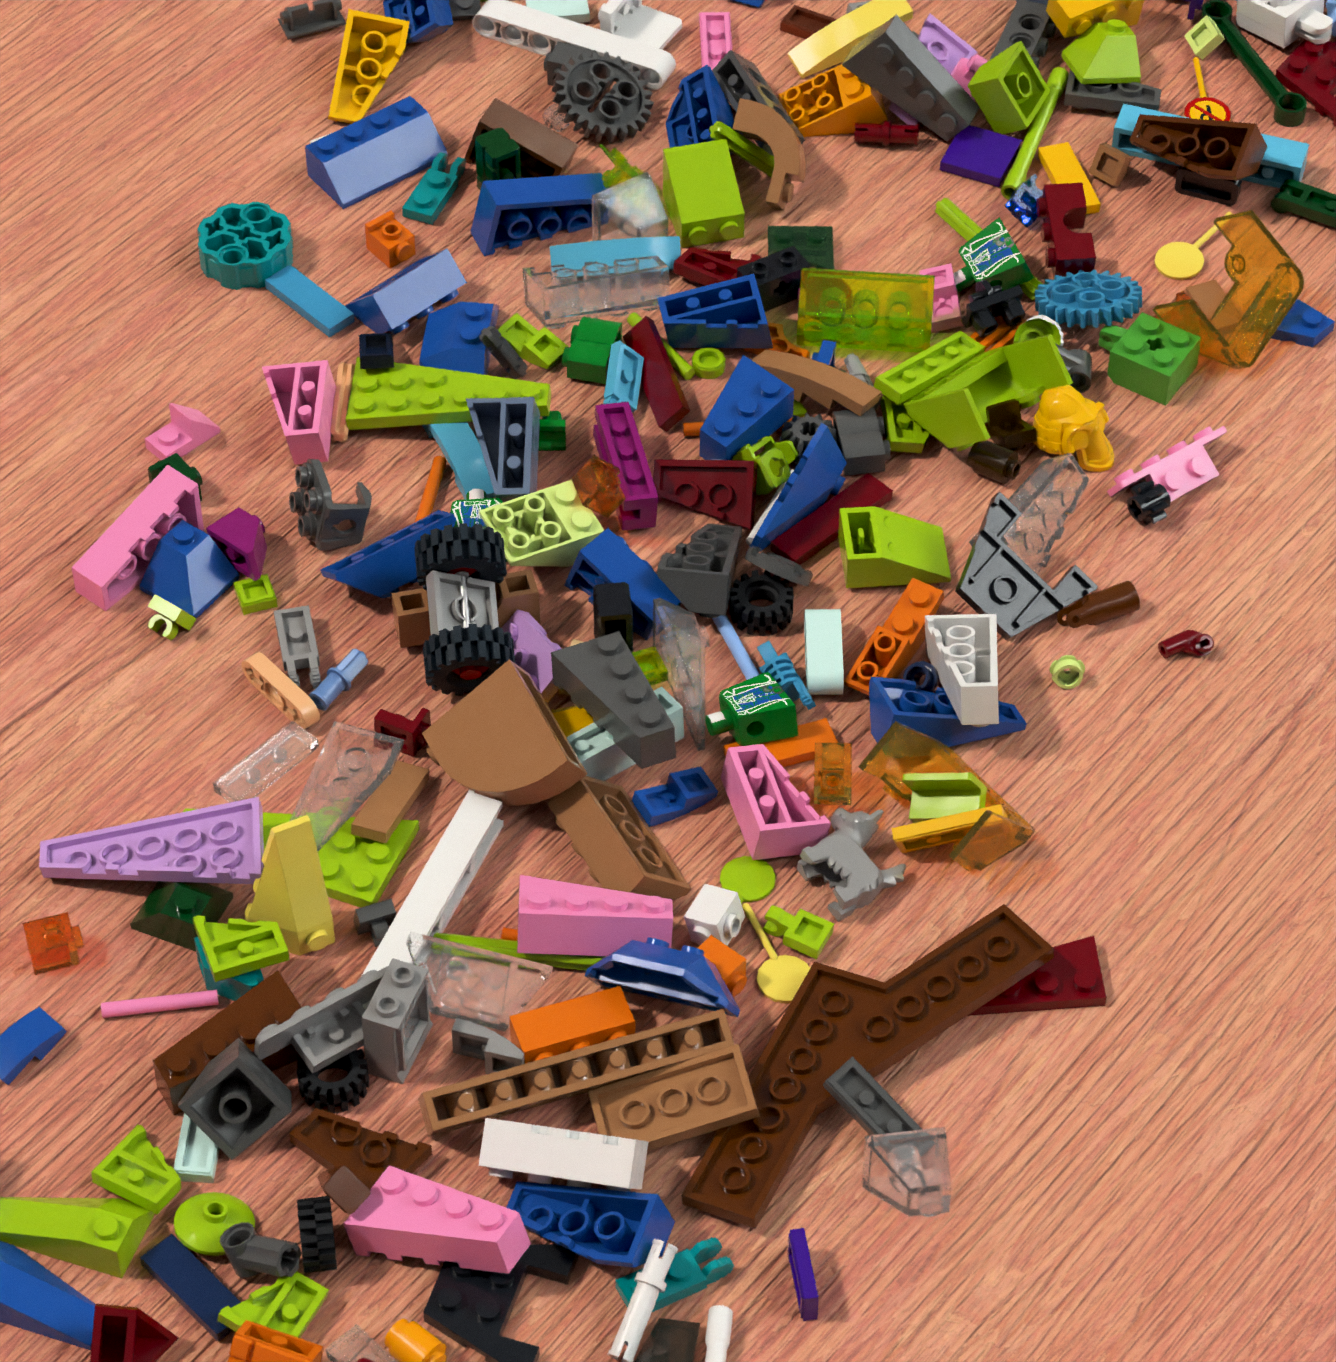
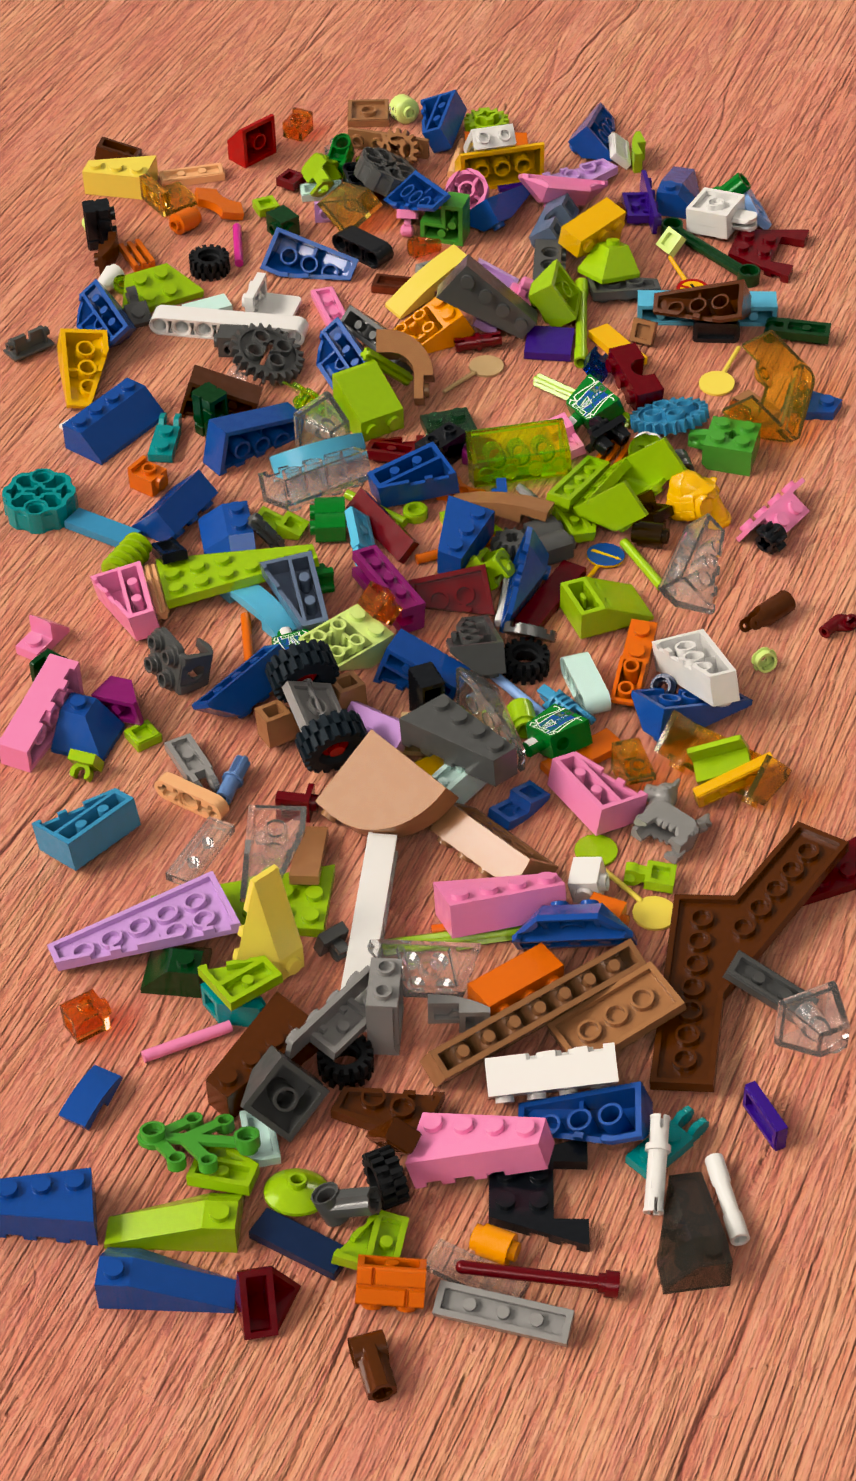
camera: 15 degrees left, 5 degrees down
wing [955,492,1098,640] -> none
none -> dark azure wedge [32,788,141,871]
none -> lime piece [101,532,153,572]
none -> bright green plant [137,1112,261,1174]
none -> tan piece [442,355,504,394]
none -> lime brick [506,698,536,739]
none -> blue piece [586,543,625,578]
none -> lime bar [620,538,666,591]

